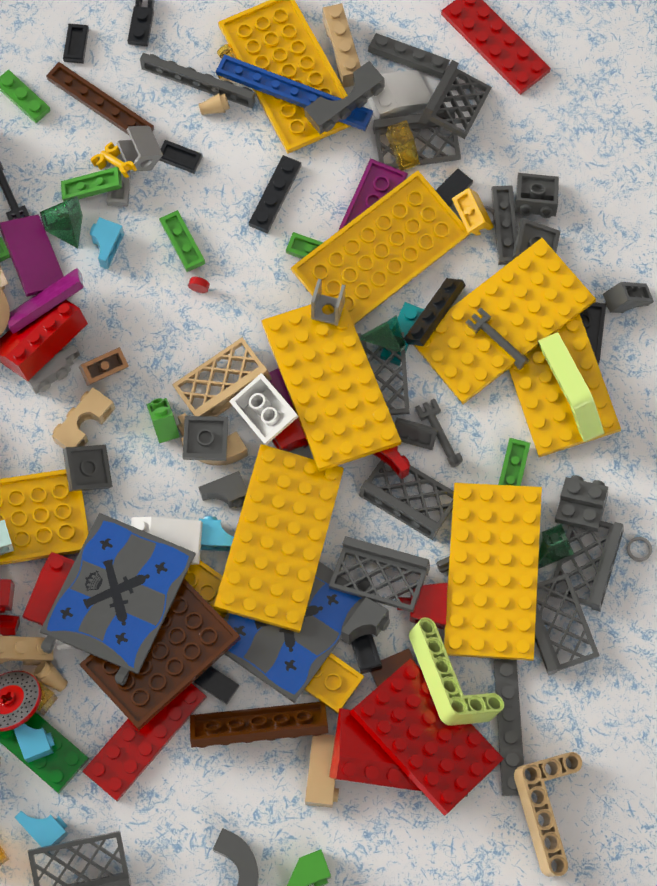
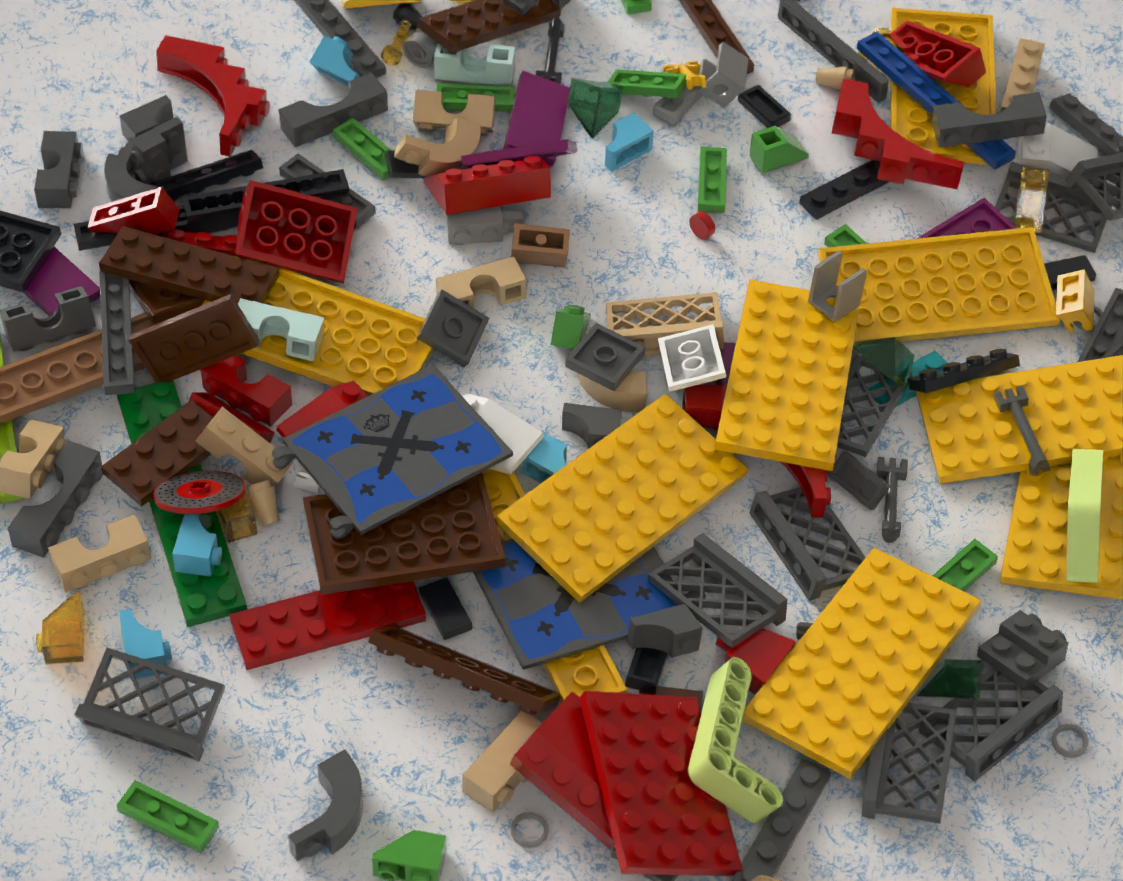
camera: 30 degrees right, 20 degrees down
none -> light grey piece [511,812,548,848]
none -> bright green slope [749,126,809,173]
none -> red arch [831,78,964,190]
none -> red wedge [889,20,987,87]

